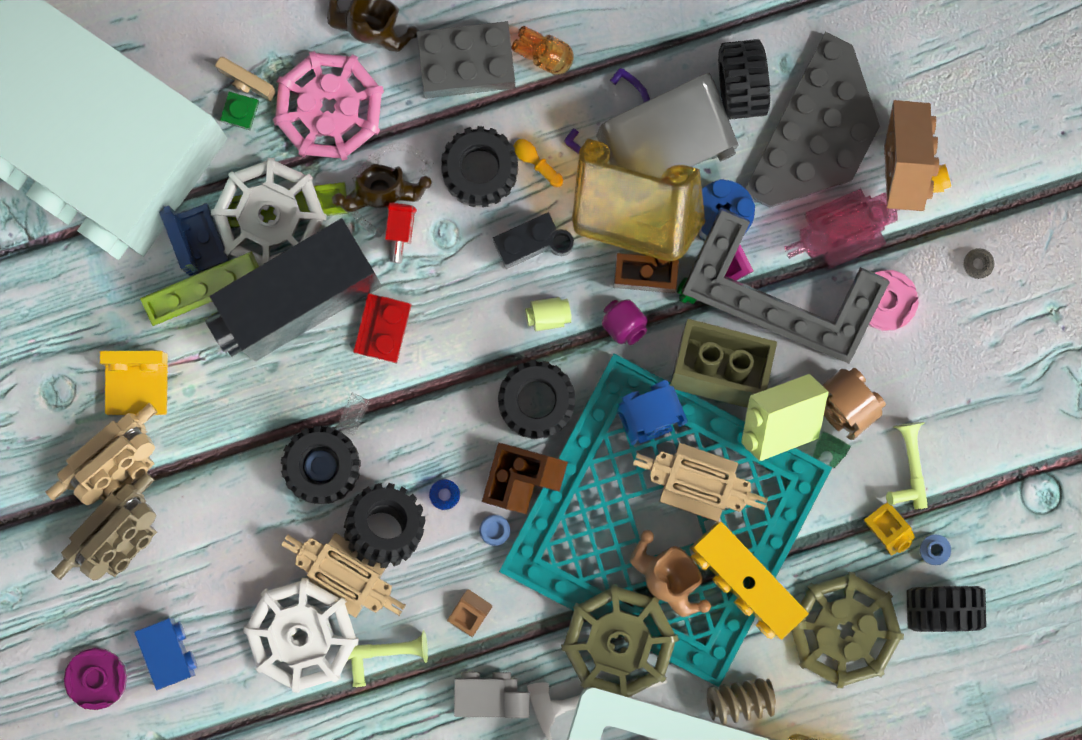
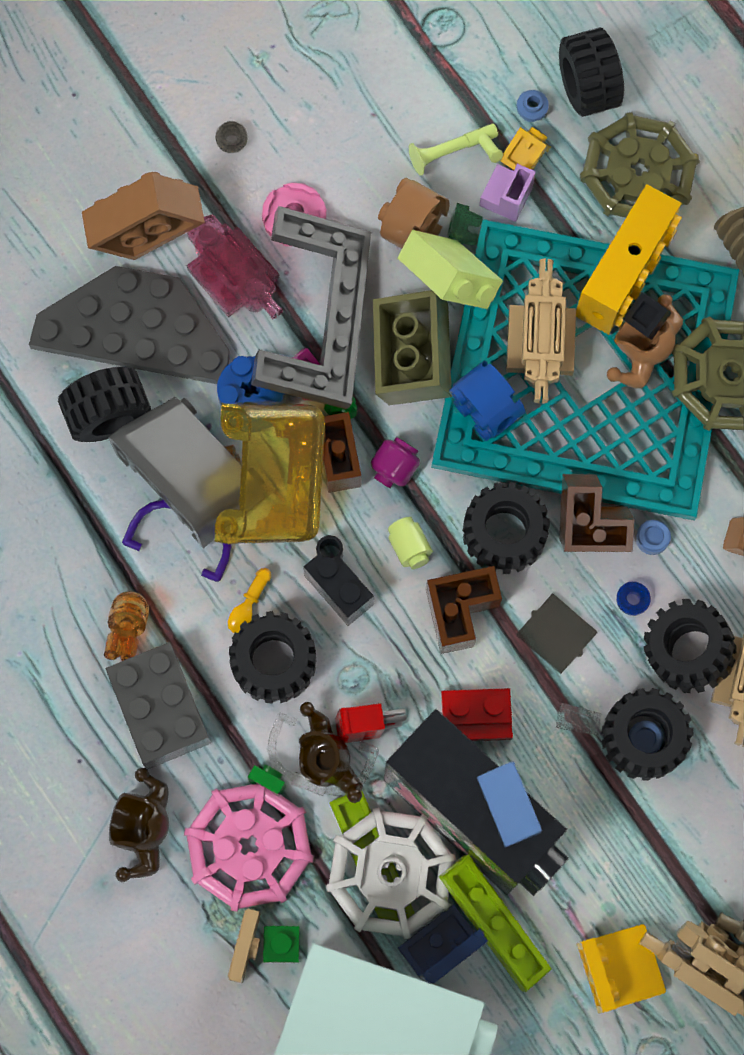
camera: 105 degrees left, 10 degrees down
none -> green plate [247,765,286,797]
none -> reddish brown brick [426,566,502,654]
none -> medium blue slope [477,761,542,847]
none -> lavender piece [479,164,536,222]
none -> clear smoke piece [516,593,598,674]
none -> black plate [623,292,671,340]

